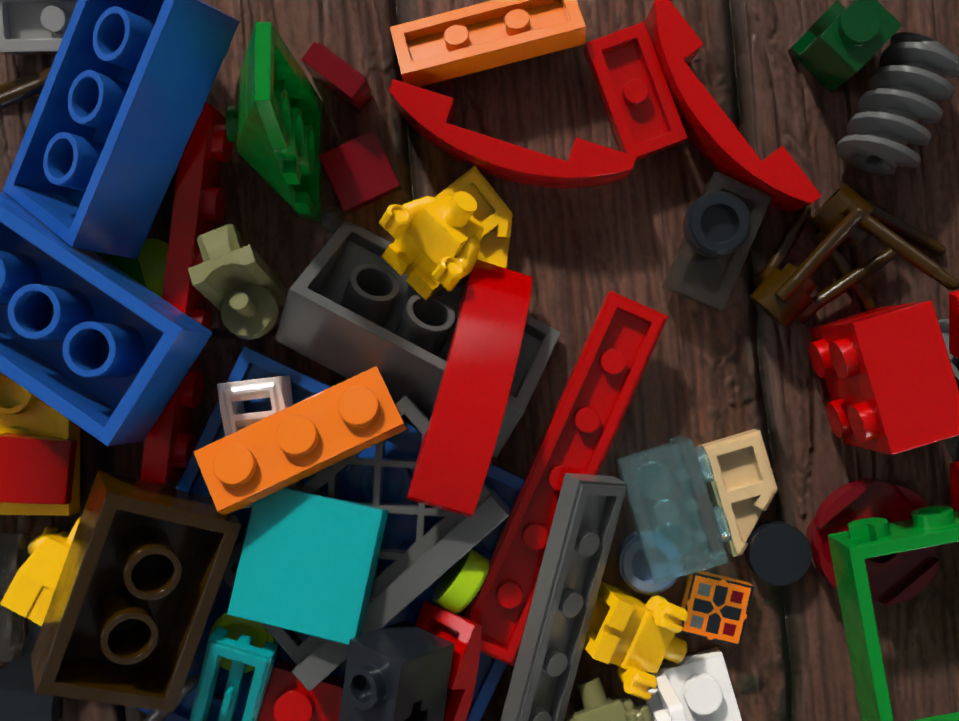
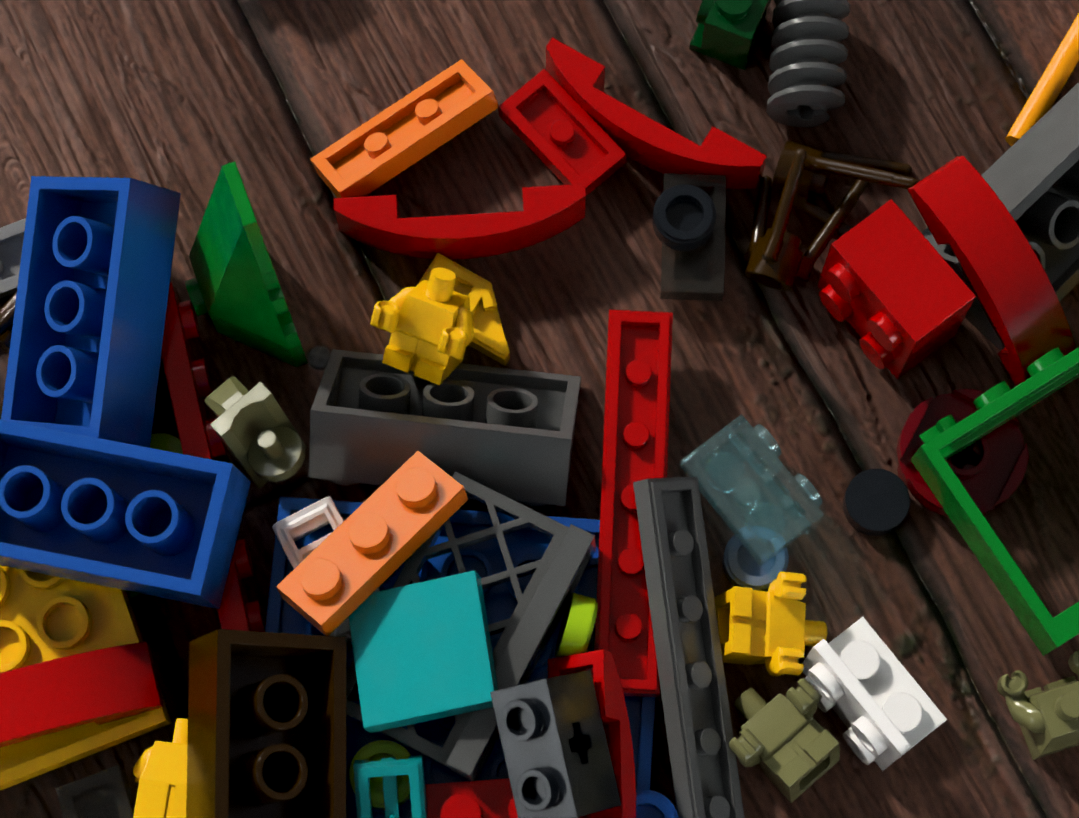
camera: 20 degrees left, 15 degrees down
dark red tile [301,42,373,113] -> none
dark red tile [318,130,402,214] -> none
red slope [406,259,533,517] -> none
tile [679,568,754,647] -> none
tan tile [697,429,778,557] -> none

